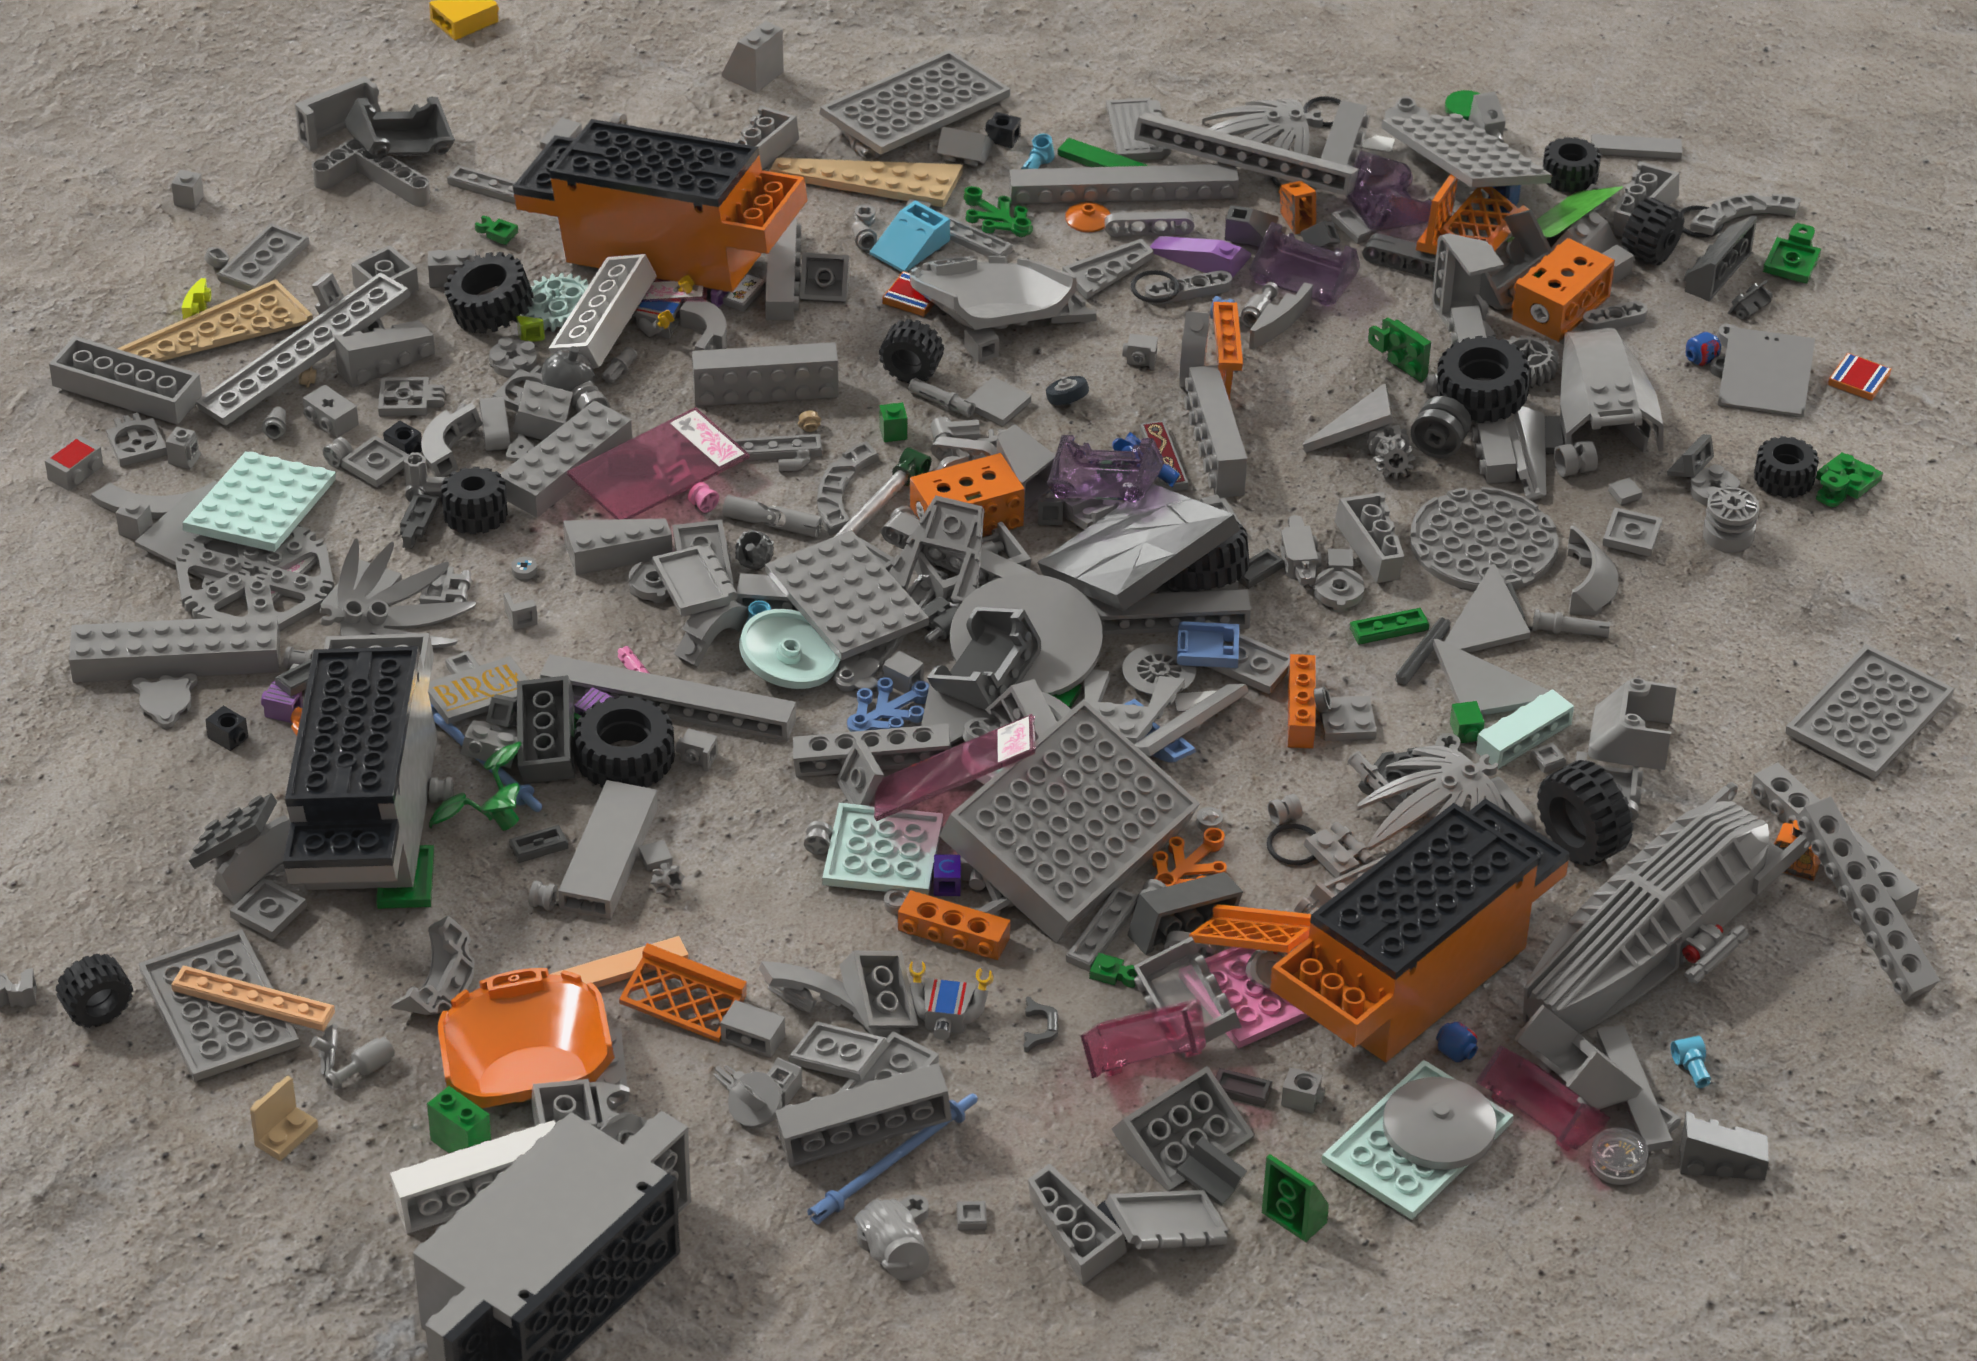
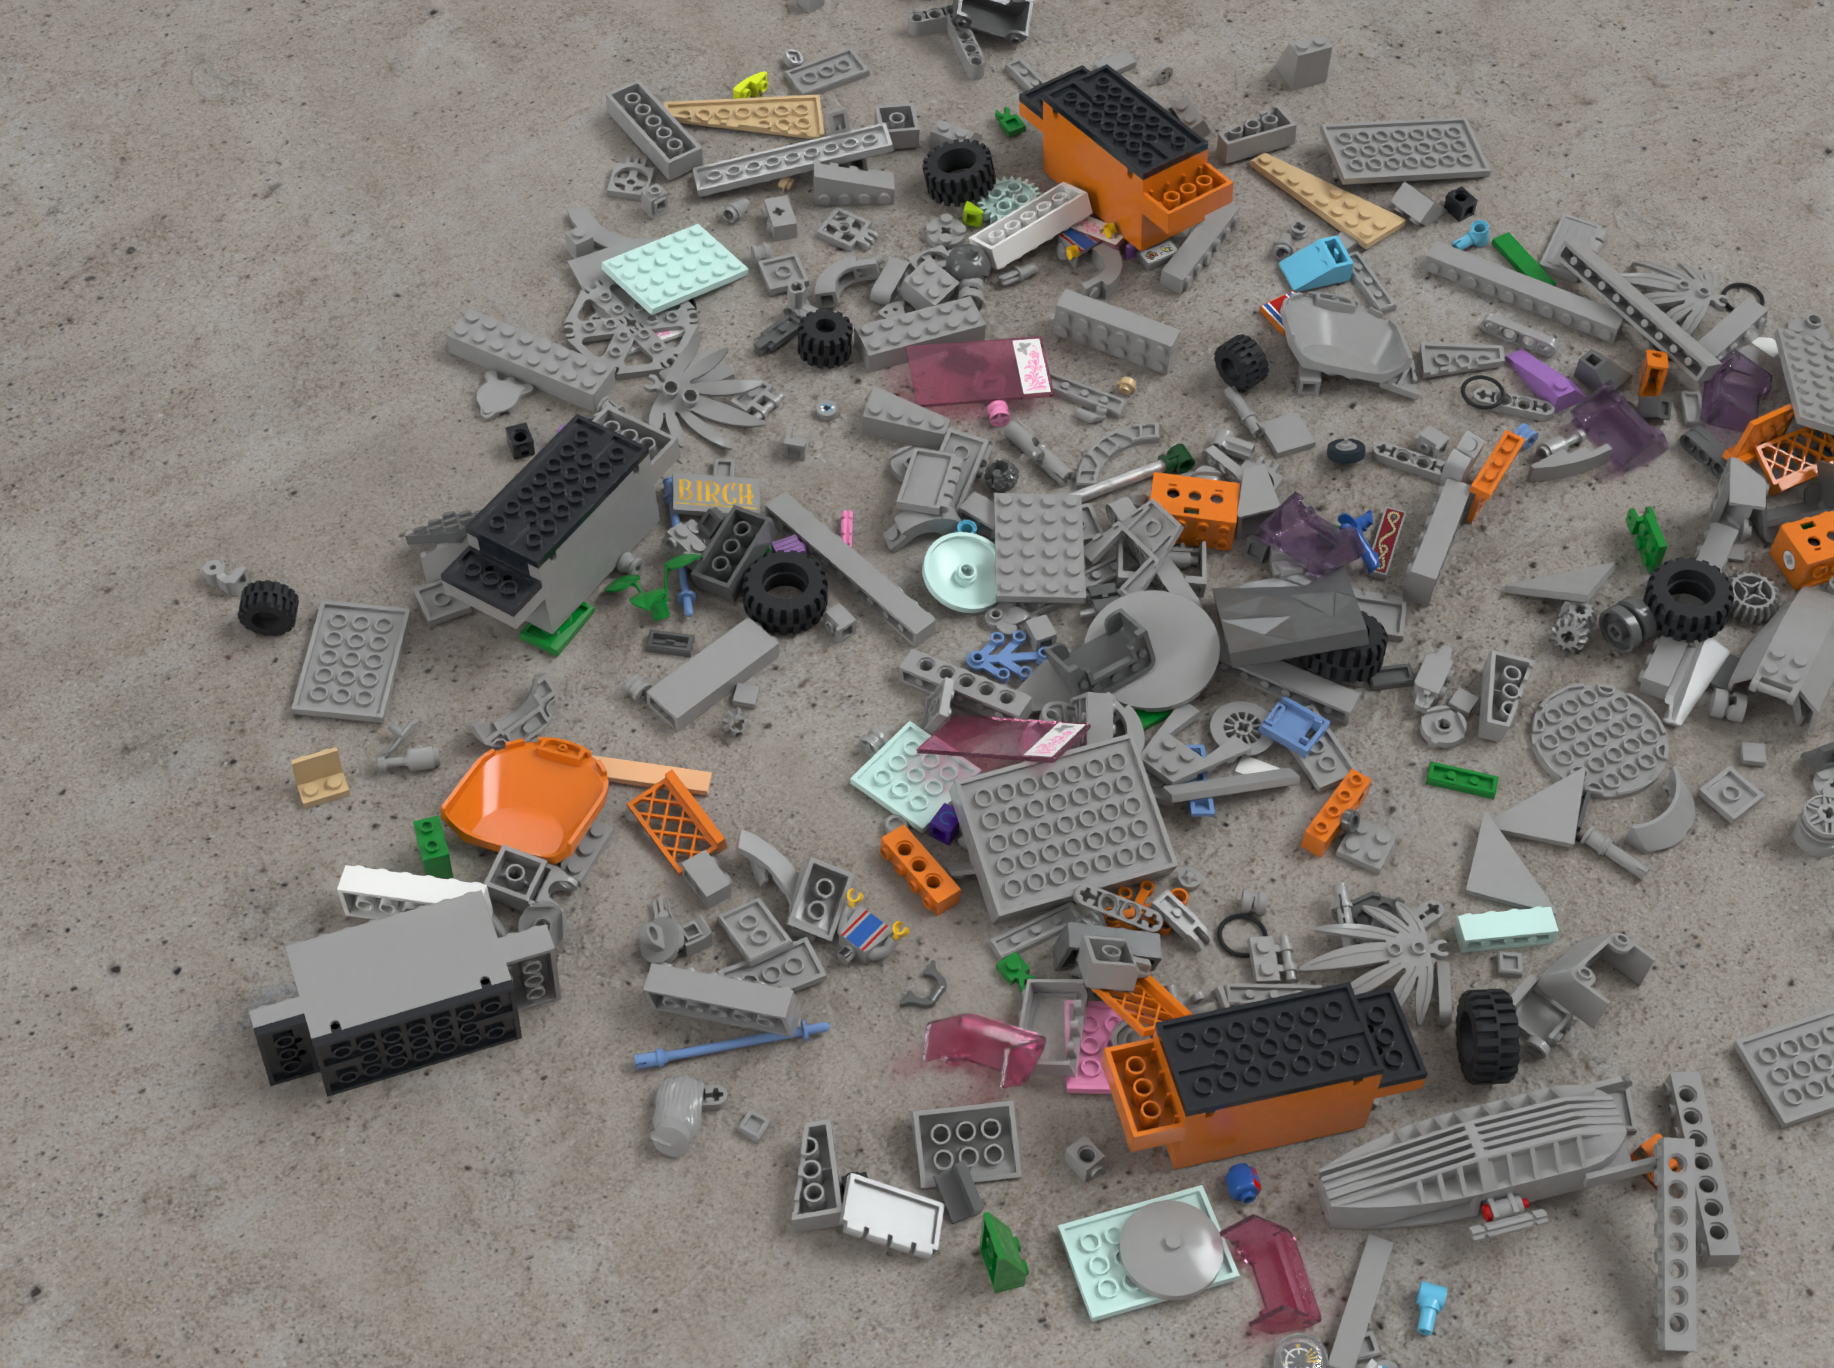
camera: 30 degrees right, 10 degrees up
light grey brick [45,435,104,491] -> none
light nougat tile [171,965,335,1031] -> none
black brick [383,420,422,455] -> none
light grey slope [799,252,851,302] -> none
green brick [879,402,908,443] -> none
green plant [963,186,1033,237] -> none
orange dish [1065,202,1111,232] -> none
dark grey tile [1216,1068,1273,1108] -> none
dark grey axle [1395,617,1451,685] -> none
green brick [1450,701,1485,743] -> none
light grey windscreen [1514,1005,1643,1111] -> none
none -> light grey beam [1073,884,1163,932]
none -> light grey hinge [1077,935,1152,992]
none -> light grey hinge [1150,890,1213,952]
none -> light grey beam [1371,441,1446,482]

